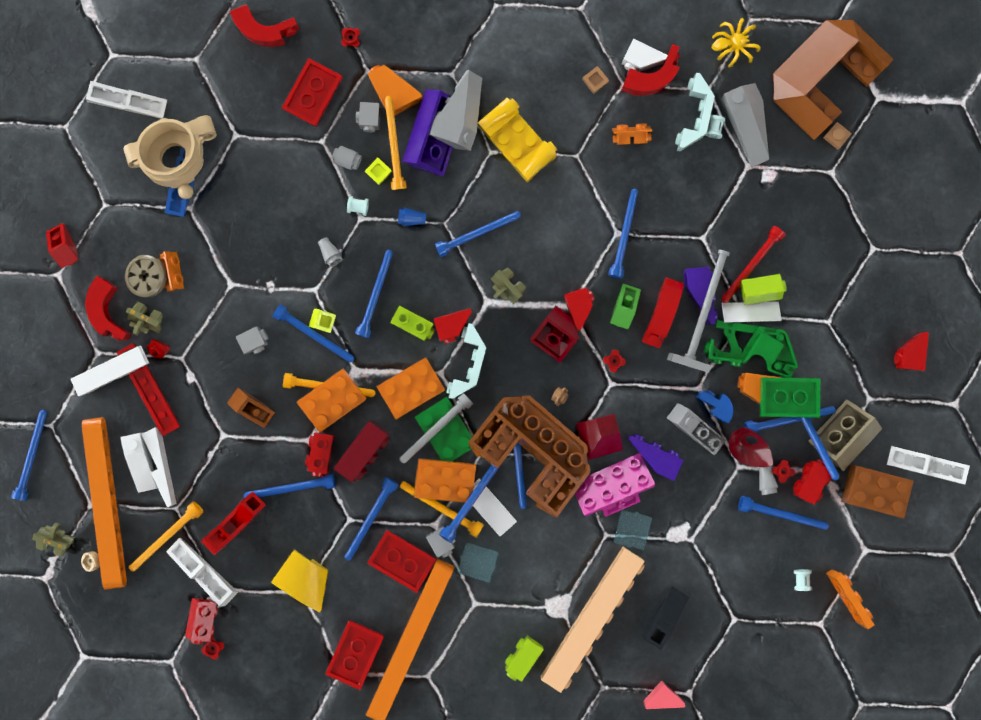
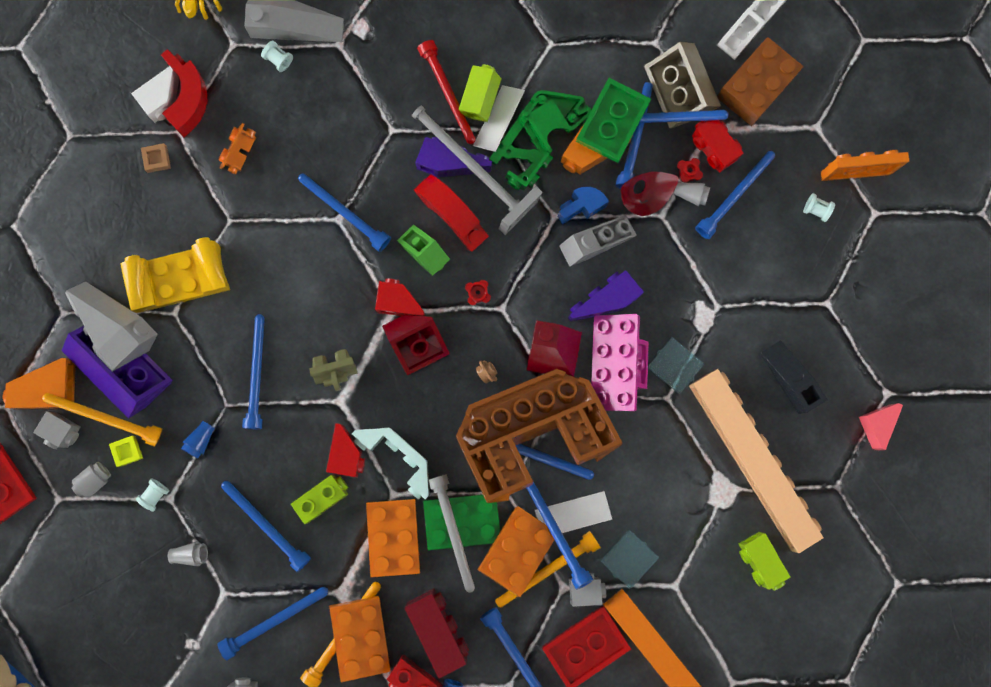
camera: 70 degrees left, 5 degrees down
neon yellow slope [309,309,336,333] -> none
light aqua slope [675,73,715,151] -> none

